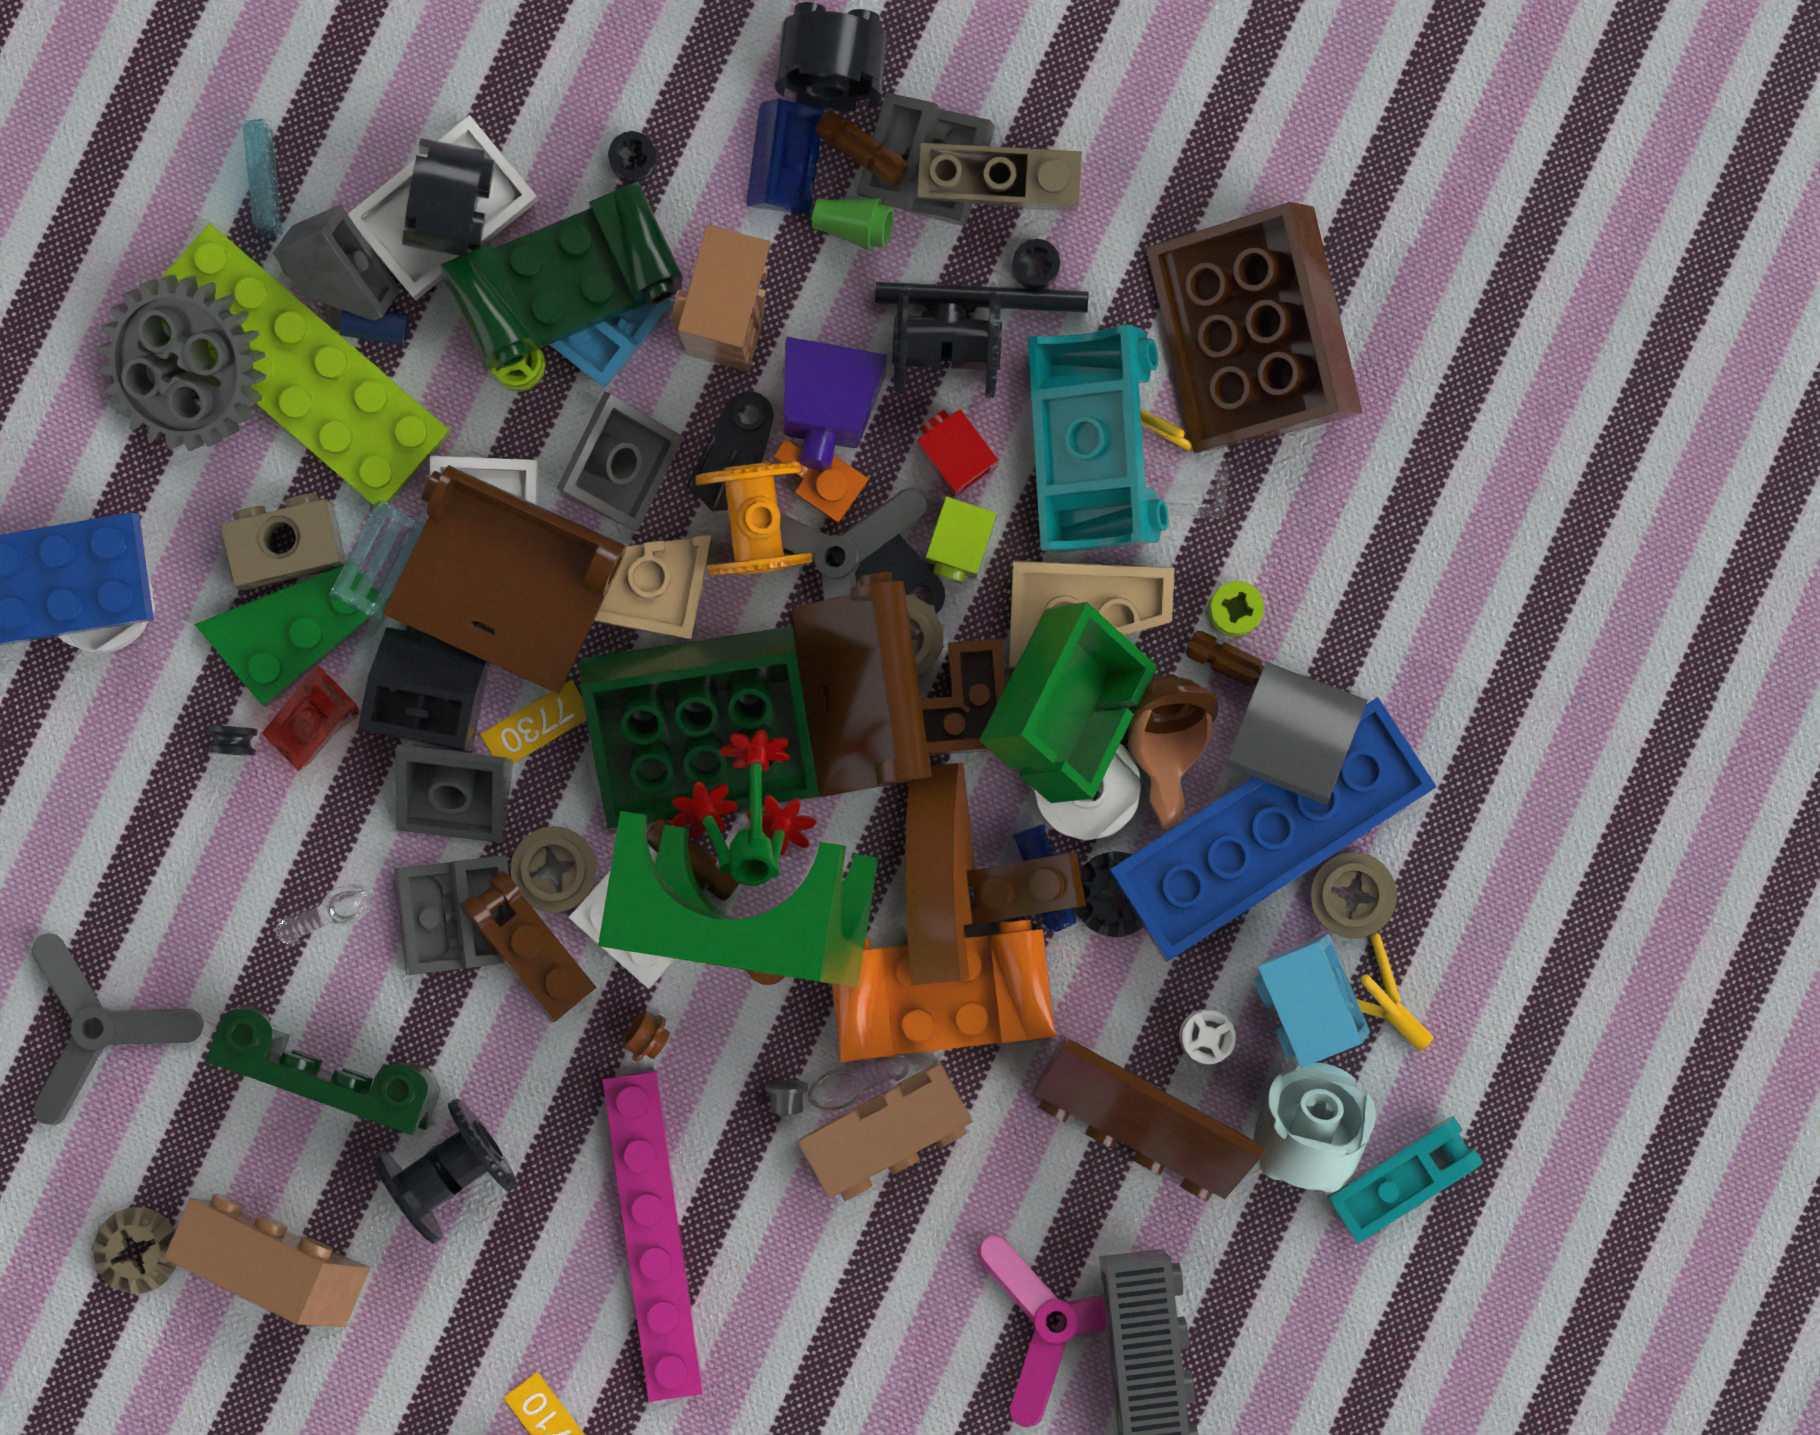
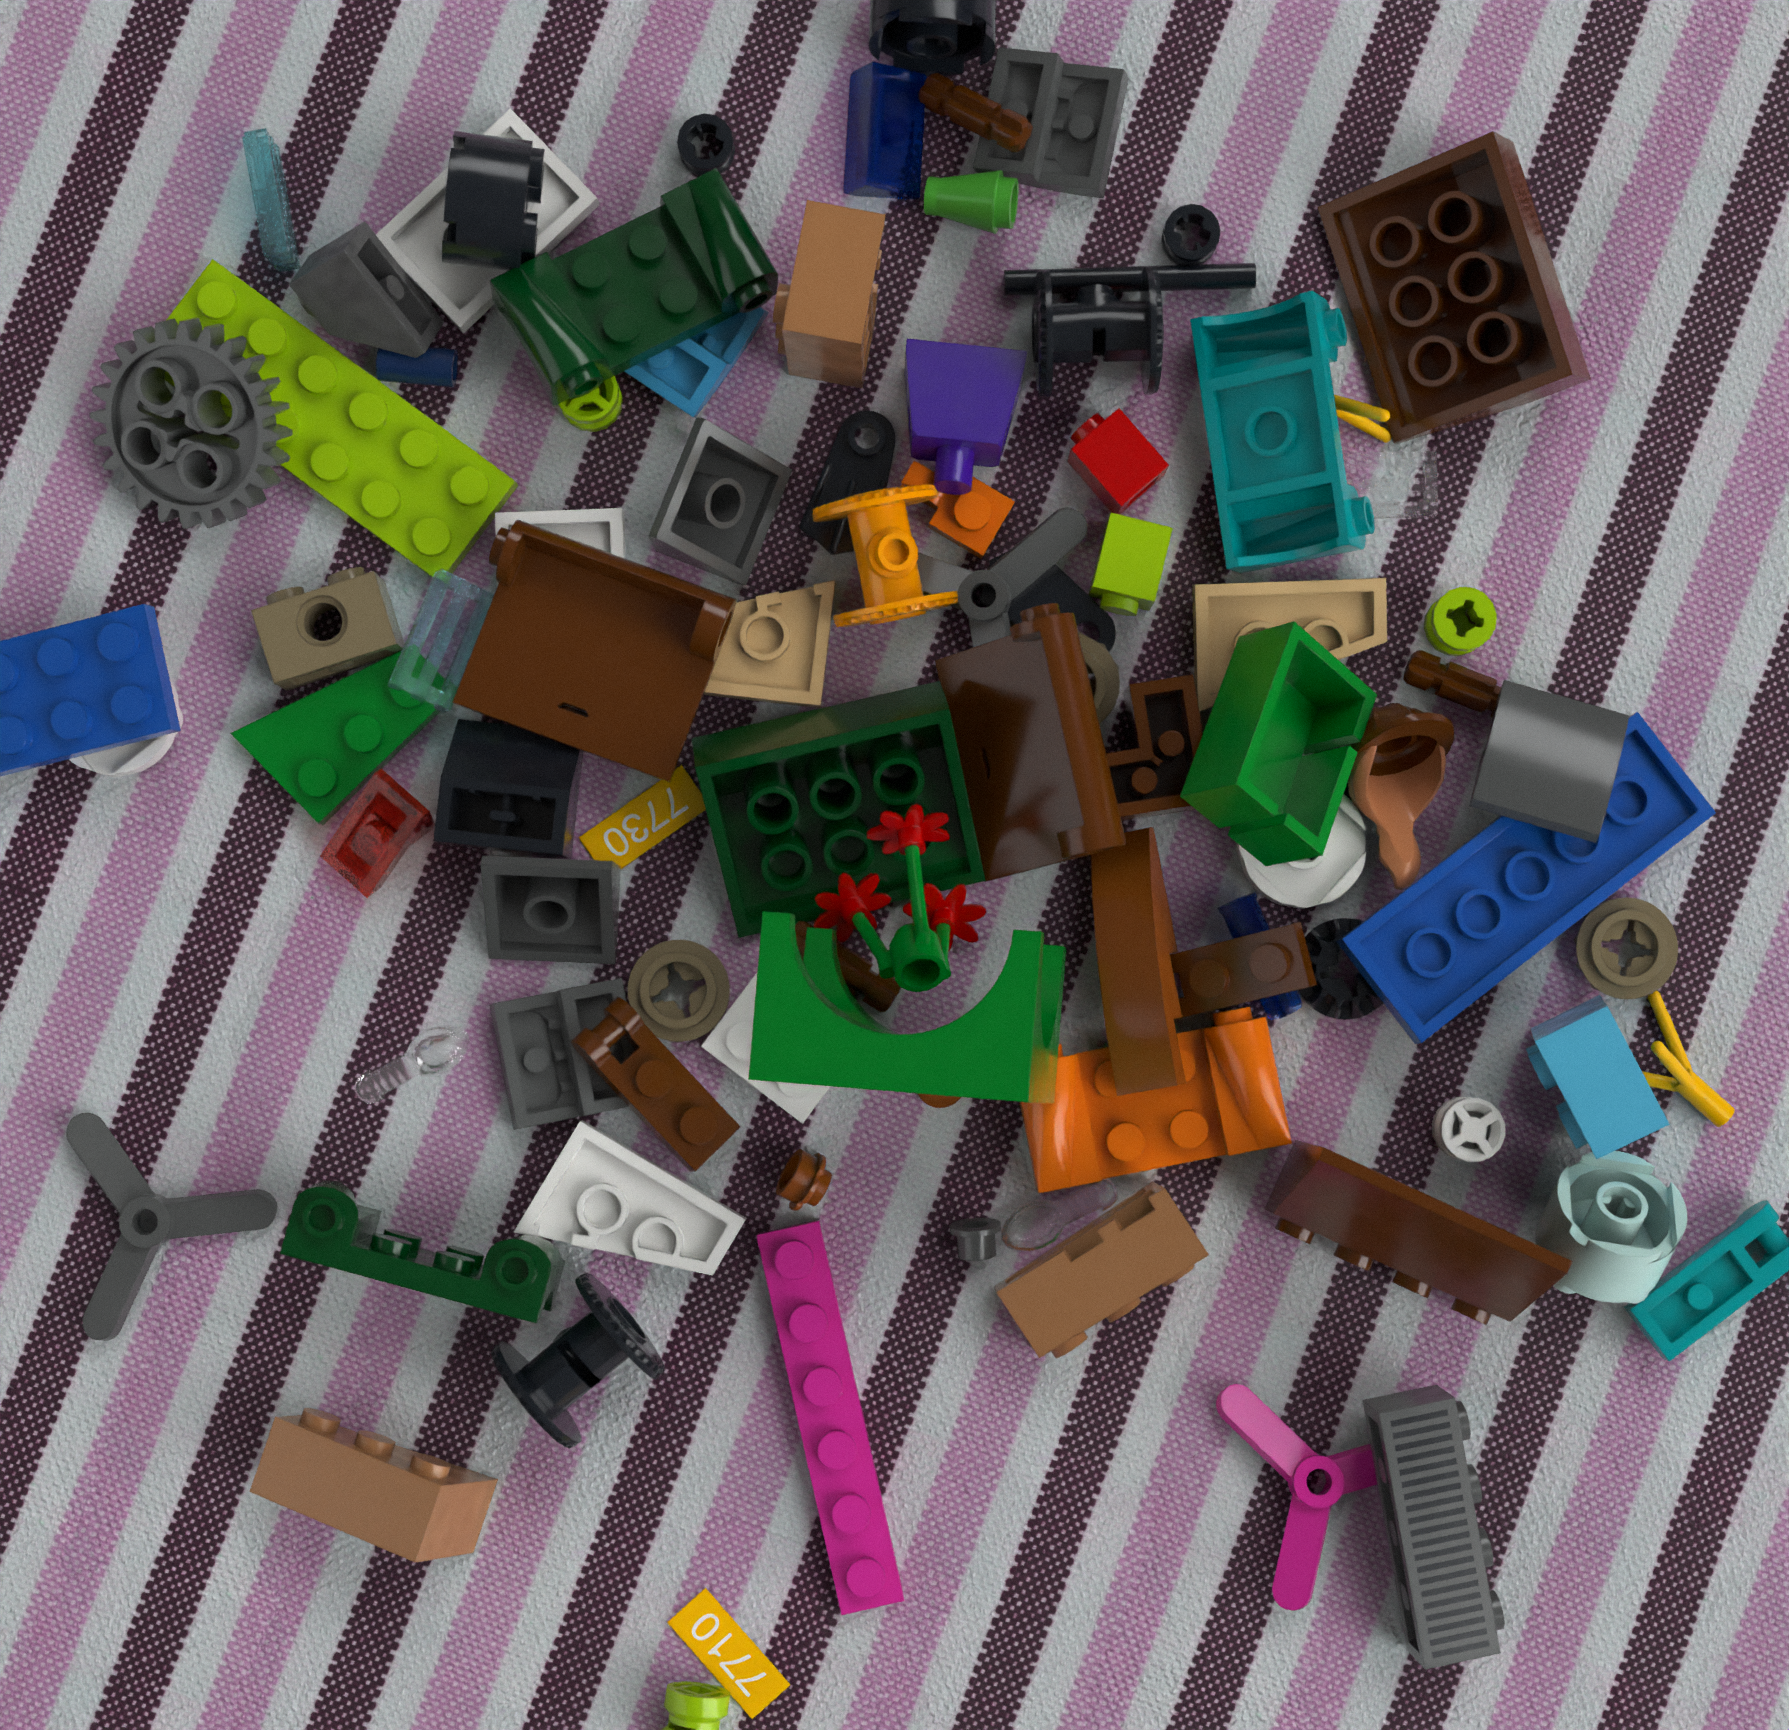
camera: 10 degrees left, 0 degrees up
dark tan gear [91,1207,177,1295] -> none
black bush [207,725,258,756] -> none
dark tan slope [918,143,1082,211] -> none
none -> white wing [514,1120,747,1276]

